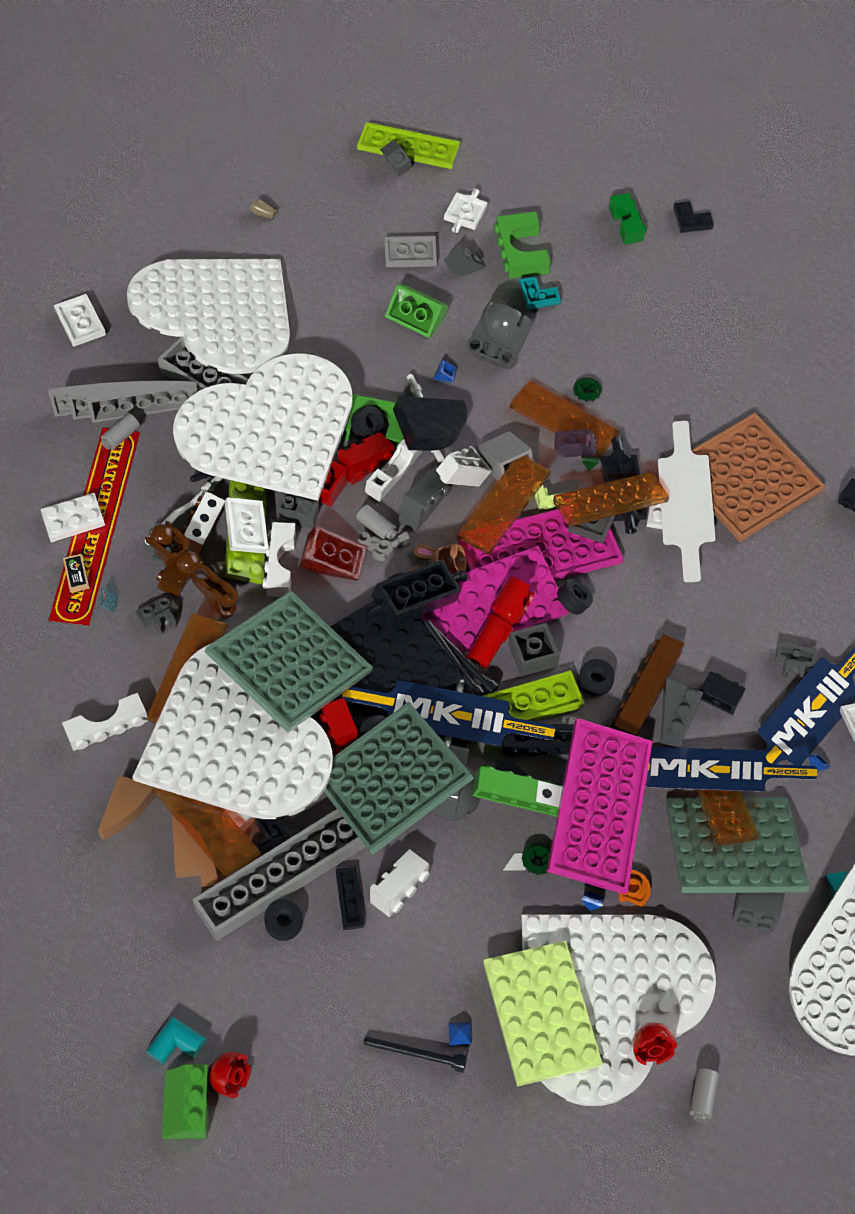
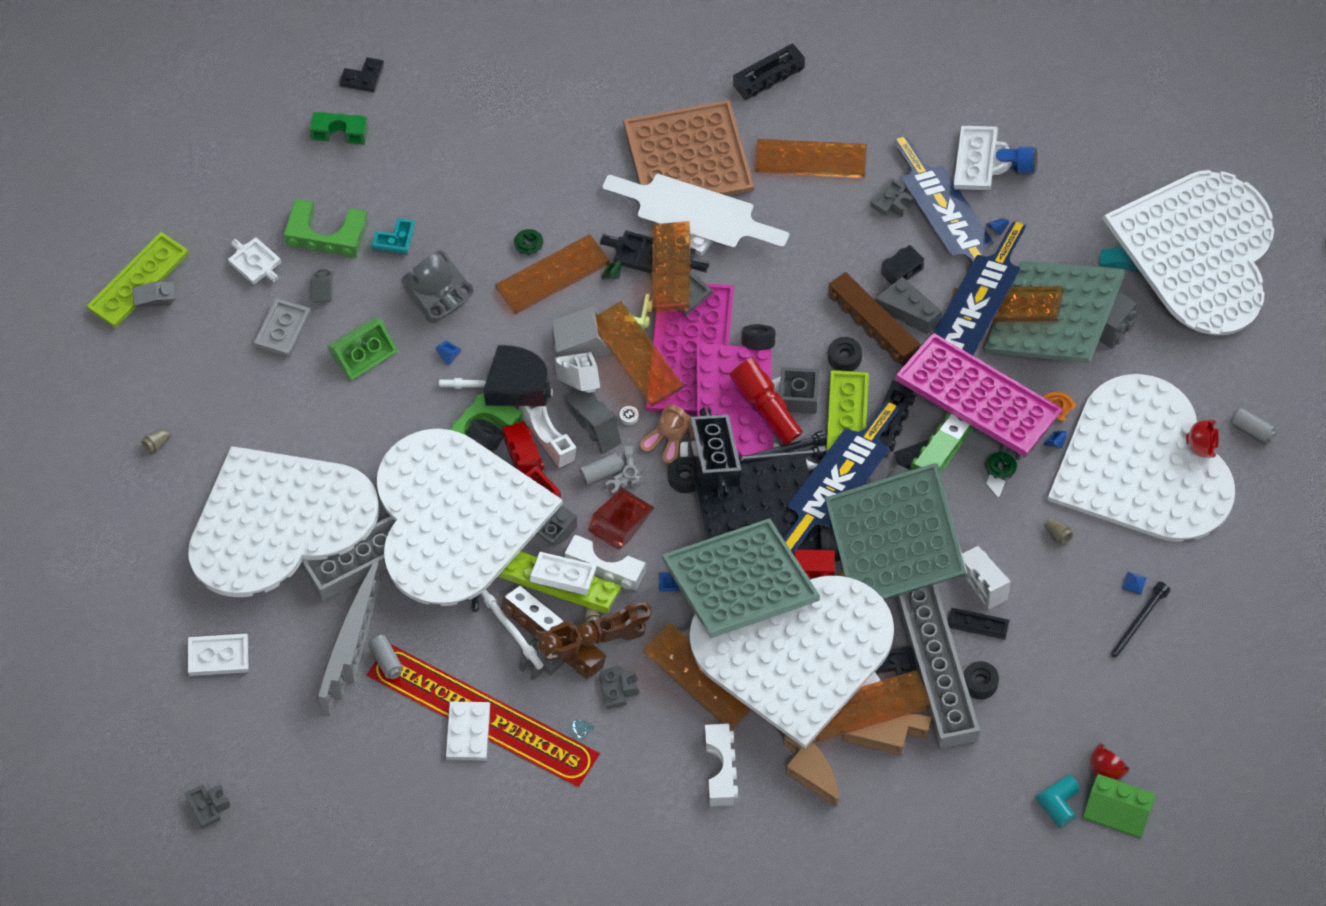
camera: 65 degrees left, 0 degrees up
tile [63,554,90,593] -> none
yellowish green plate [483,941,603,1087] -> none
clear purple brick [554,429,597,458] -> none
none -> white tile [620,406,638,425]
none -> clear orange plate [755,139,866,178]
none -> dark tan cone [1045,518,1073,544]

